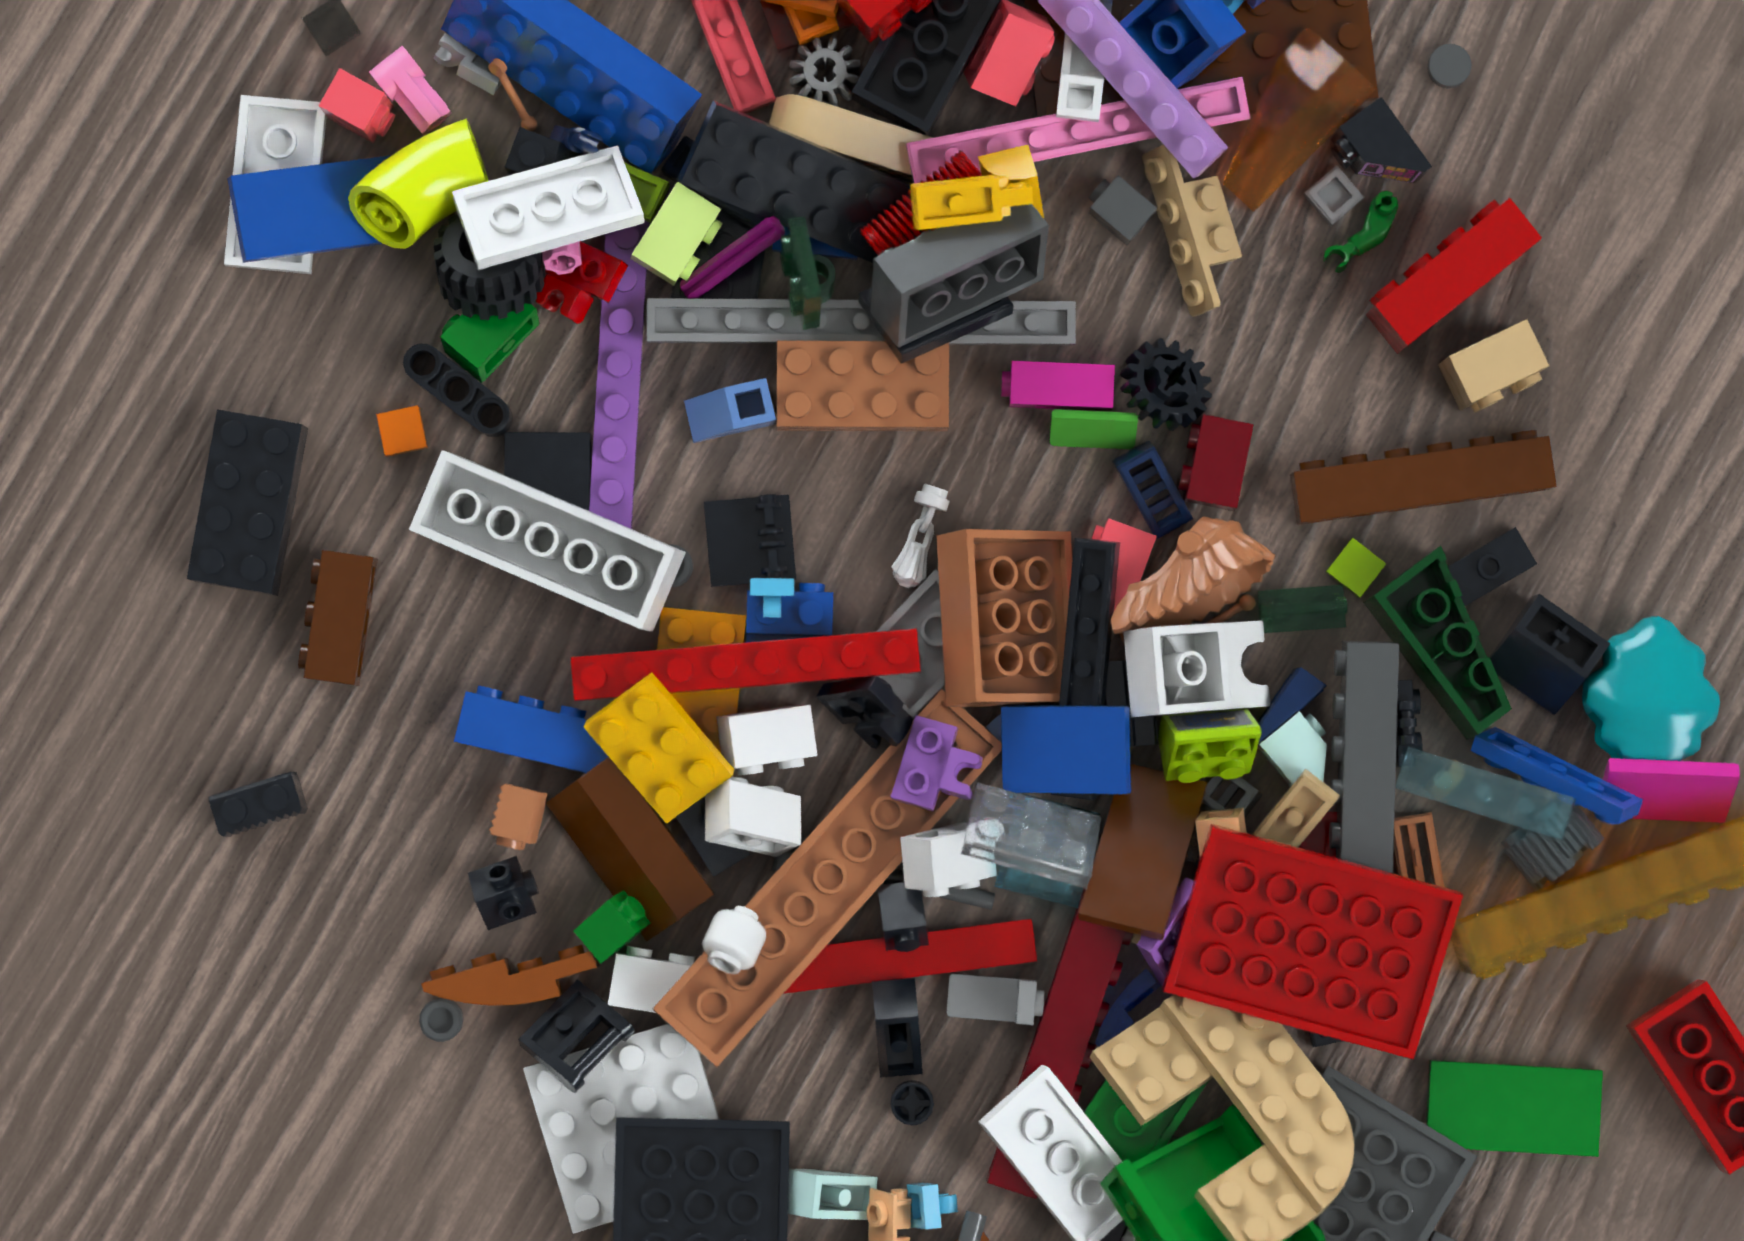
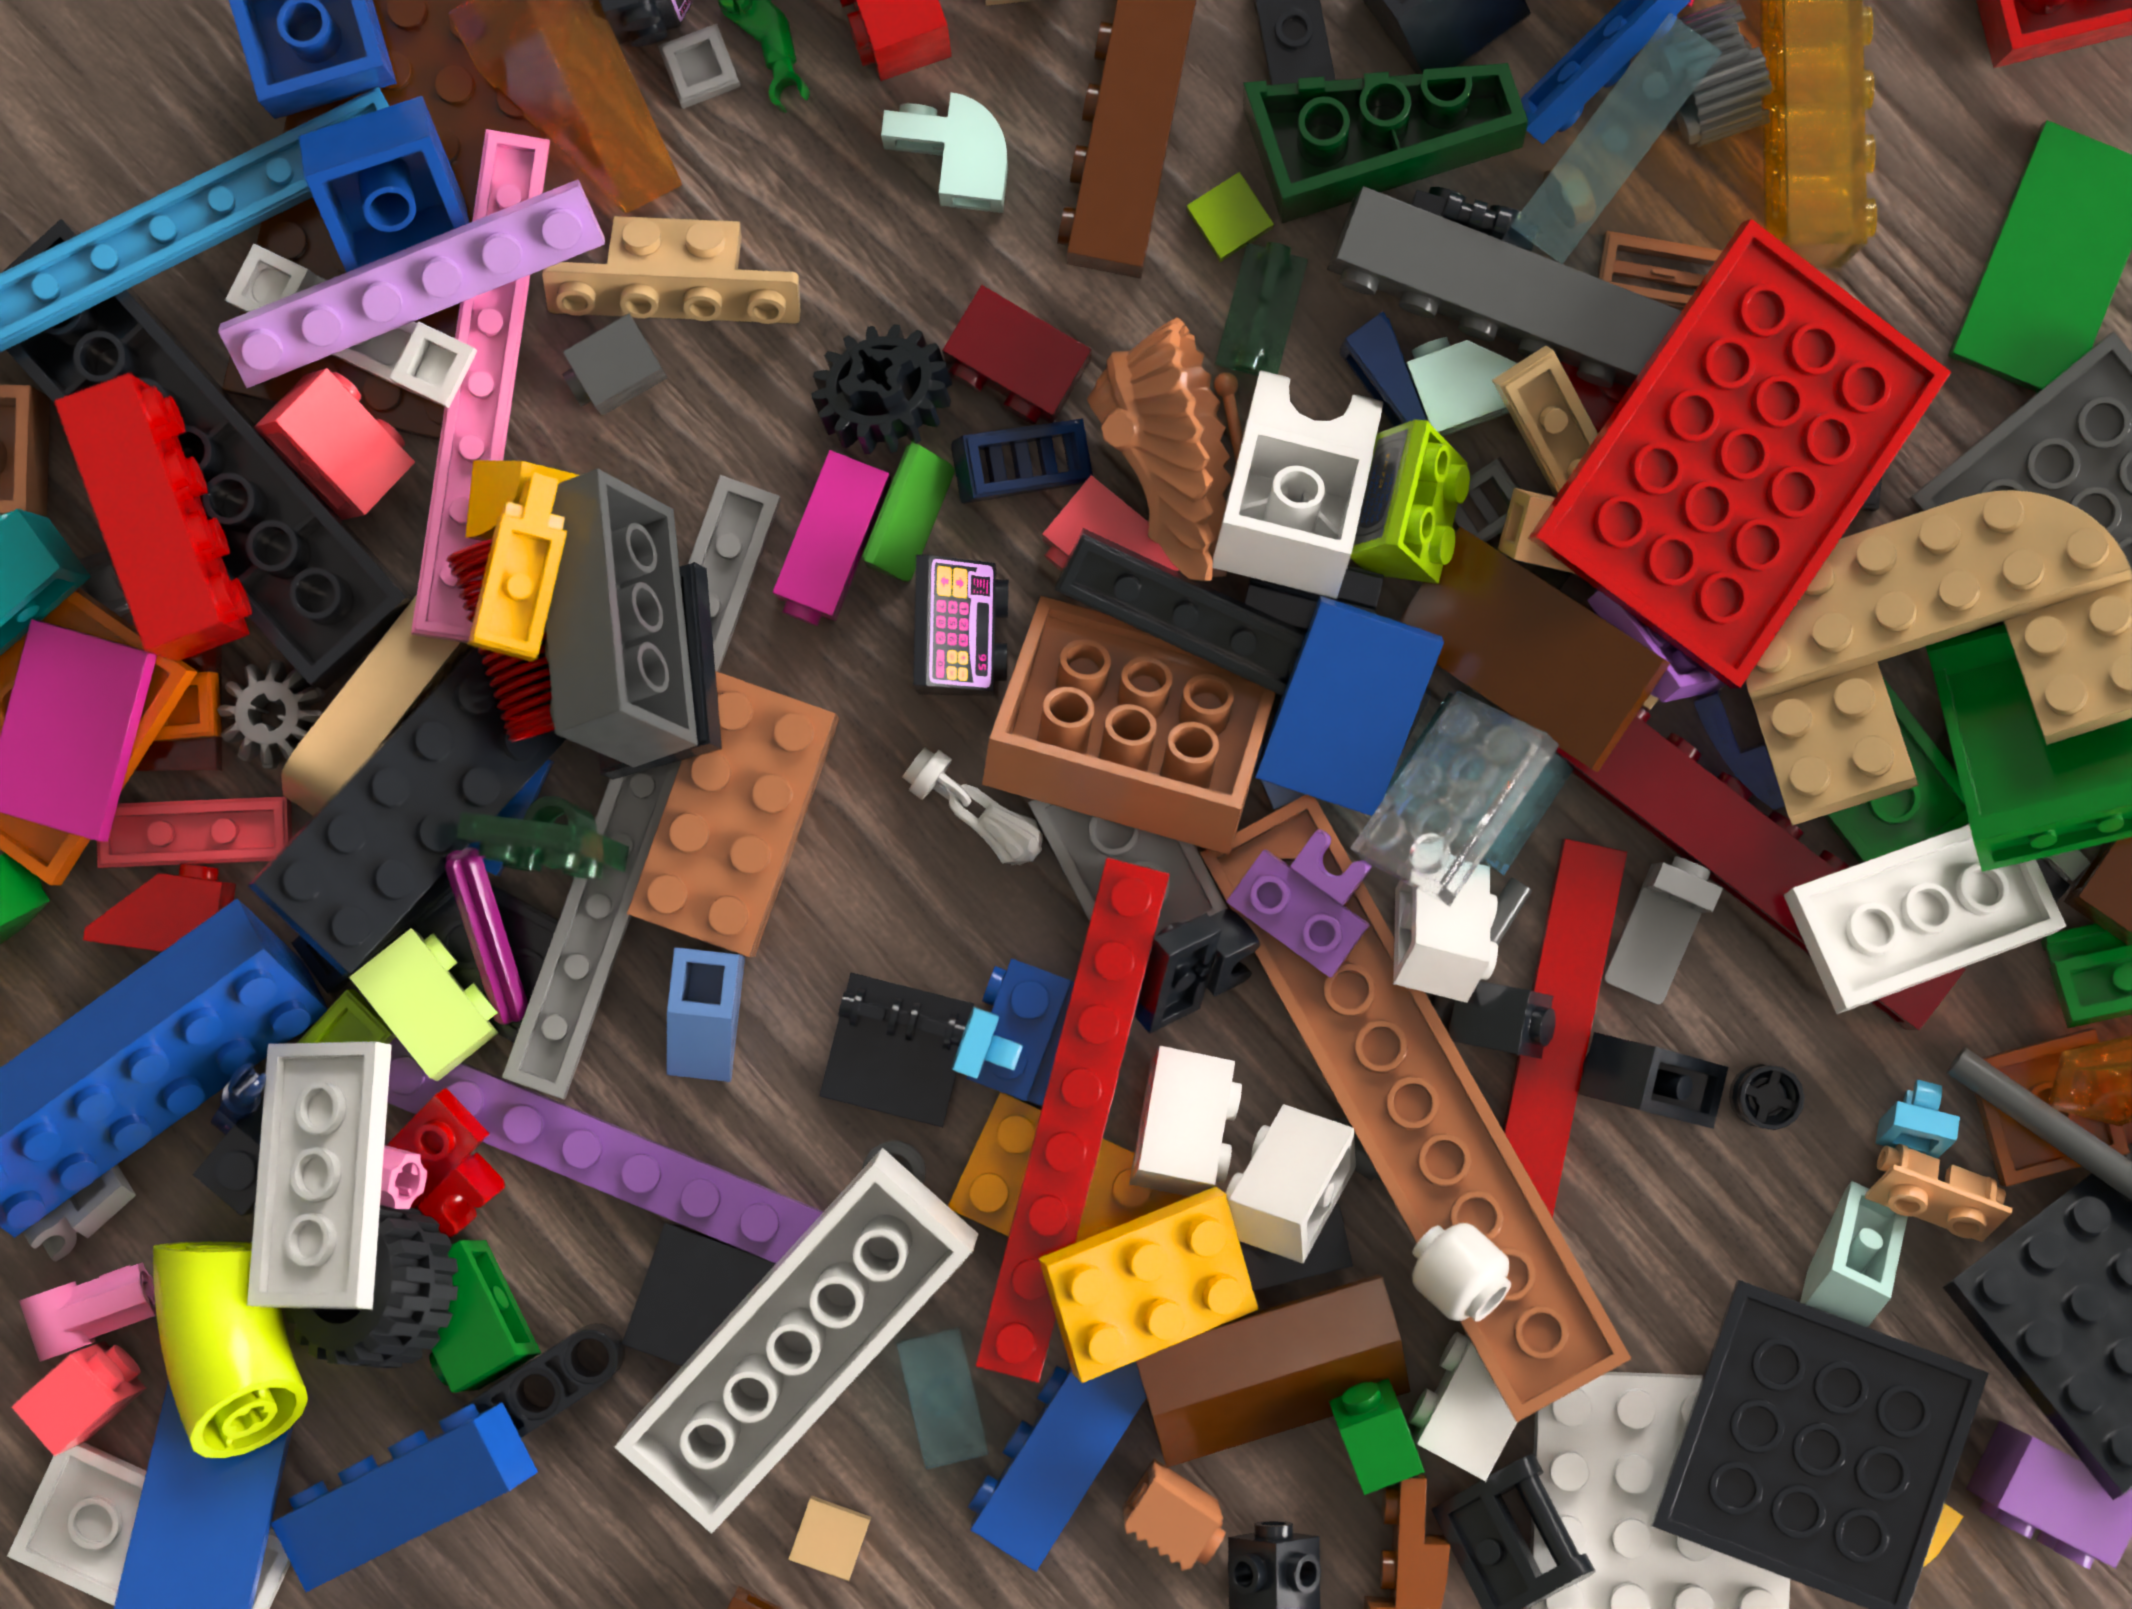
camera: 70 degrees left, 0 degrees up
orange tile [376,405,428,457] -> none
nougat hinge [488,58,537,132] -> none
none -> red slope [83,863,236,952]
none -> blue brick [270,1402,538,1592]
none -> tan tile [788,1496,871,1581]
none -> light aqua brick [881,92,1008,213]
none -> clear light blue plate [897,1327,989,1470]
none -> black slope [913,555,1009,696]

